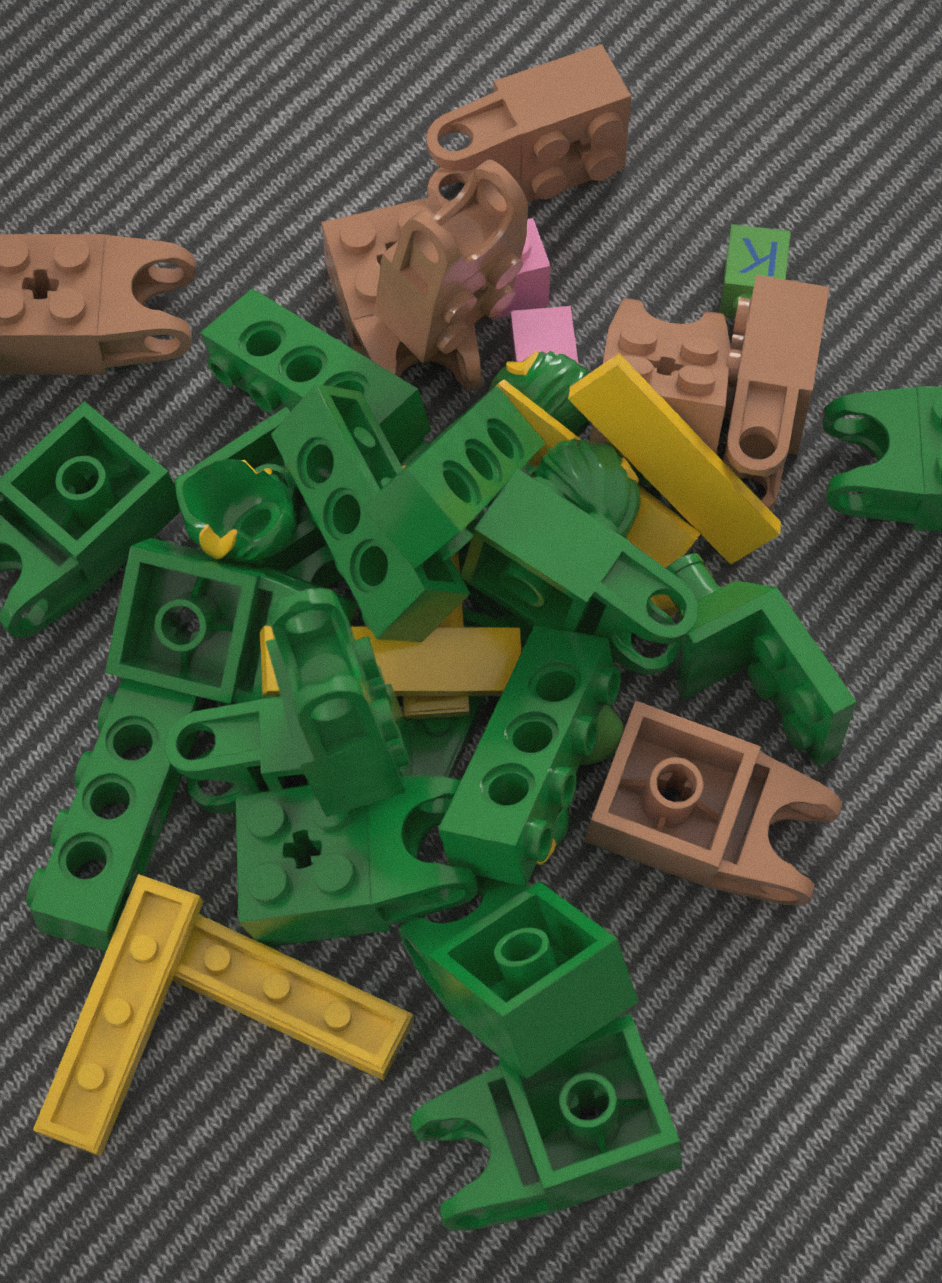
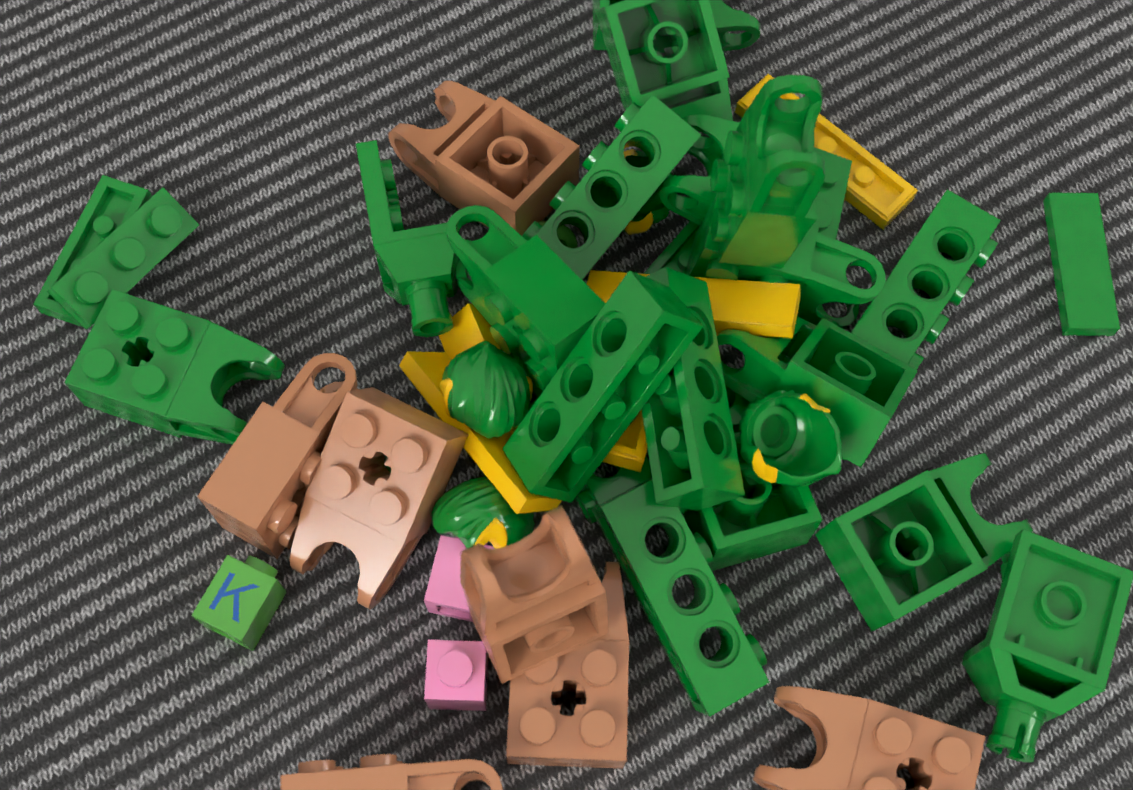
camera: 165 degrees left, 5 degrees up
yellow tile [33,874,204,1157] -> none
yellow tile [568,353,781,565] -> none

